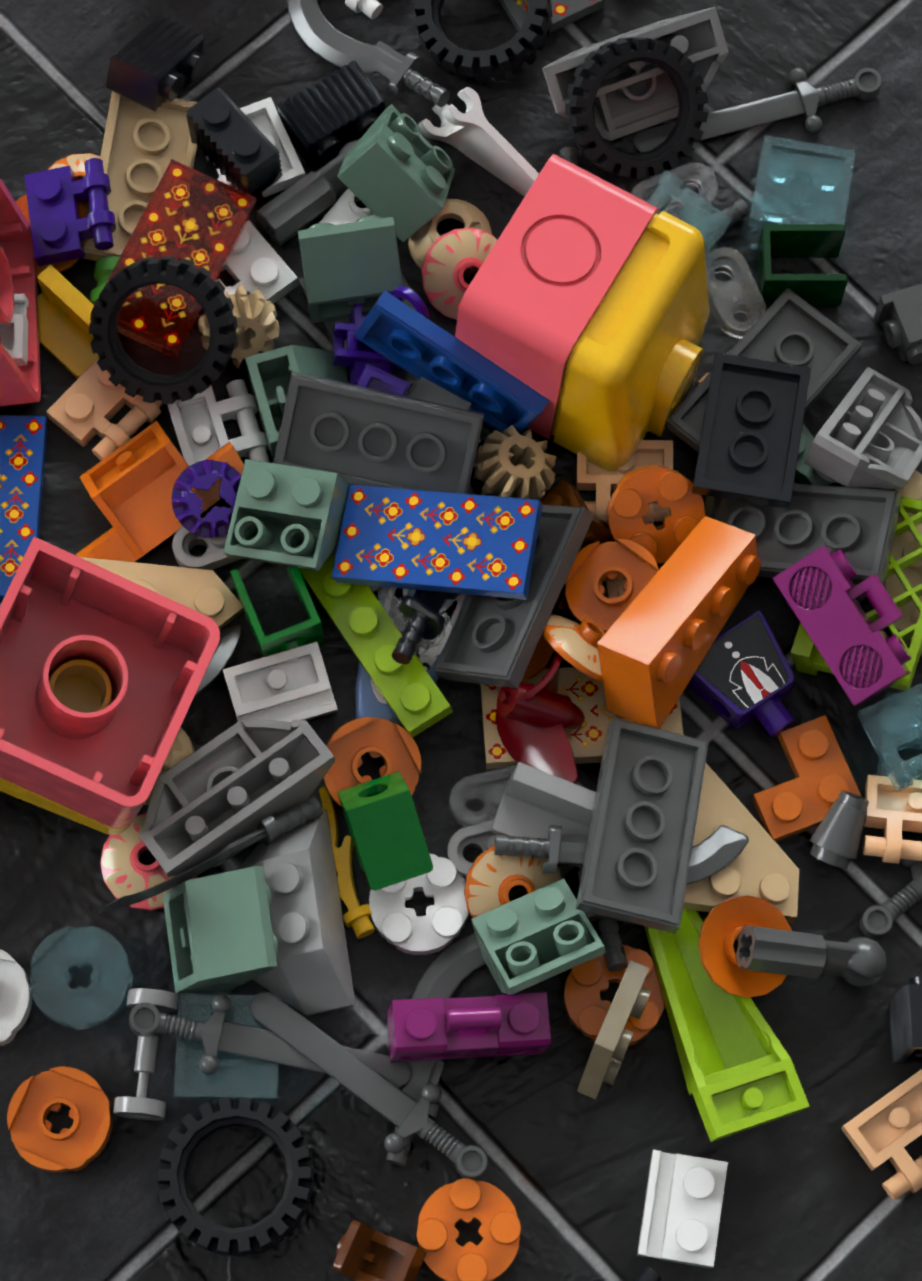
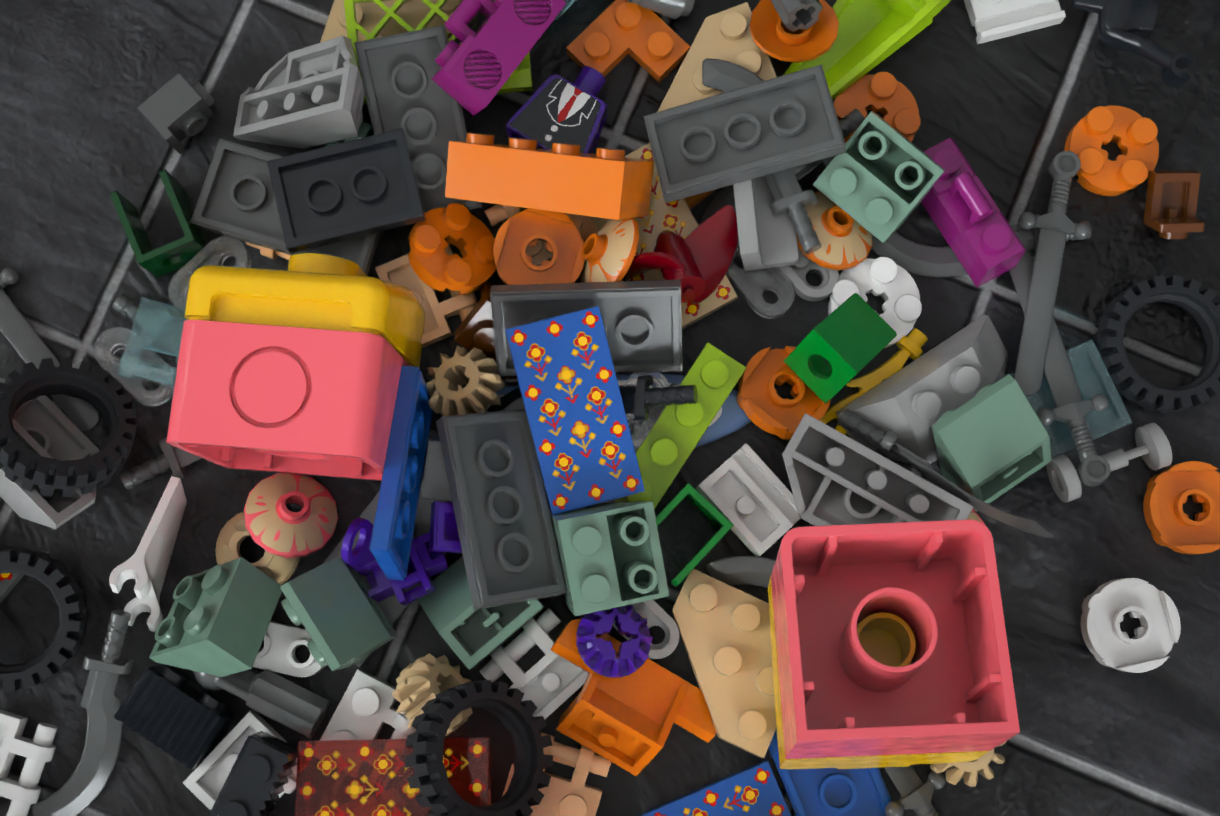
camera: 115 degrees left, 10 degrees up
clear light blue plate [29,926,134,1031] -> none
dark tan plate [577,960,651,1100] -> none
clear light blue plate [748,135,856,228] -> none

